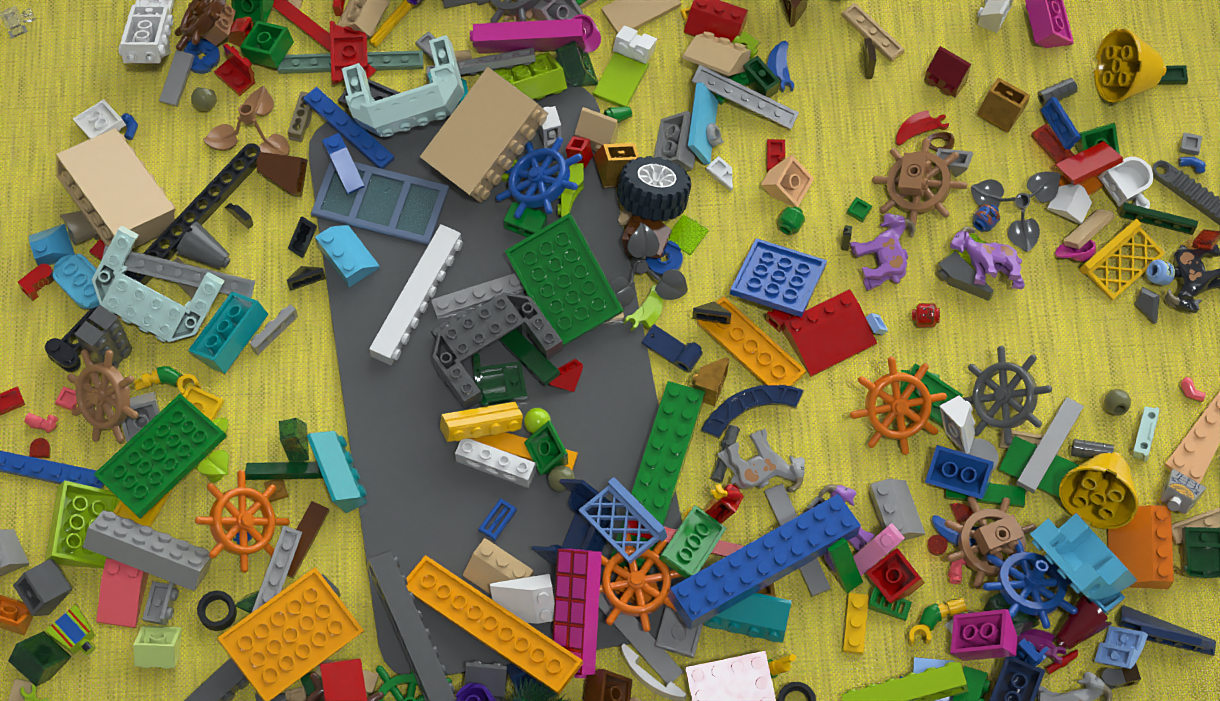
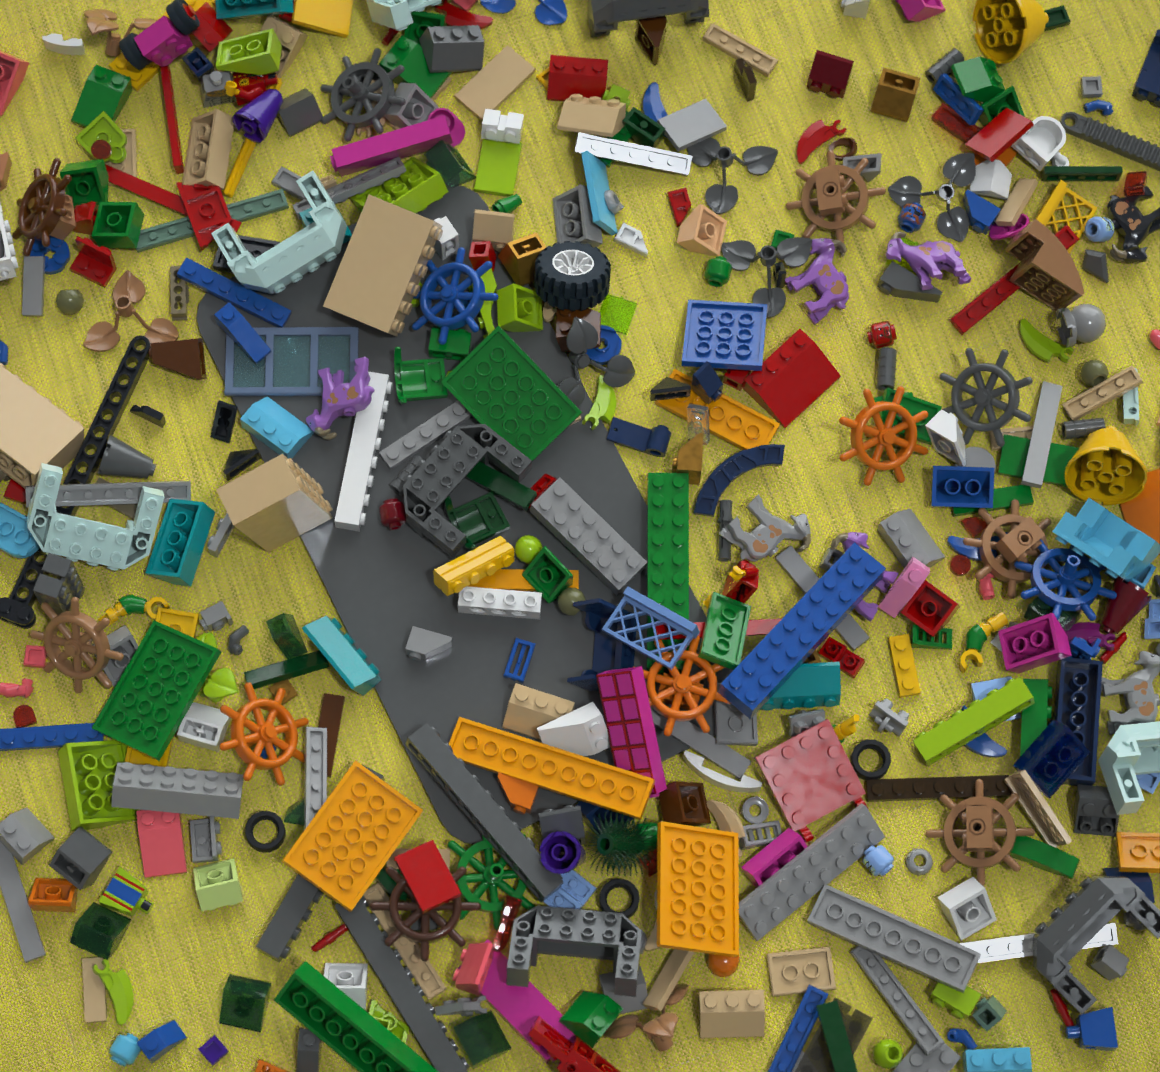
camera: 20 degrees left, 5 degrees up
green tile [827,538,863,594] -> none
light blue tile [866,313,888,335] -> none
none -> white slope [177,702,231,752]
none -> light grey brick [199,601,233,632]
none -> tan brick [216,454,333,552]
none -> dark grey arm [228,625,249,655]
none -> medium lavender animal [306,357,375,440]
none -> dark red head [379,499,406,530]
none -> green piece [394,347,448,404]
none -> light grey slope [405,626,453,661]
none -> lime slope [497,283,543,332]
none -> orange slope [498,772,539,815]
none -> light grey brick [530,477,647,596]
none -> light grey tile [657,99,727,152]
none -> dark grey plant [687,137,778,214]
none -> clear plate [687,404,710,445]
none -> dark blue slope [691,361,723,405]
none -> dark grey plant [722,237,812,318]
none -> light grey hips [788,709,825,737]
none -> red slope [818,637,865,678]
none -> light grey hips [869,698,910,736]
none -> dark grey axle [876,347,897,391]
none -> red tile [949,225,1079,335]
none -> green slope [951,56,1005,103]
none -> blue slope [963,189,1001,235]
none -> medium nougat slope [1005,219,1084,311]
none -> lime piece [1019,319,1074,363]
none -> light grey tile [1056,304,1106,348]
none -> tan tile [1062,365,1143,421]

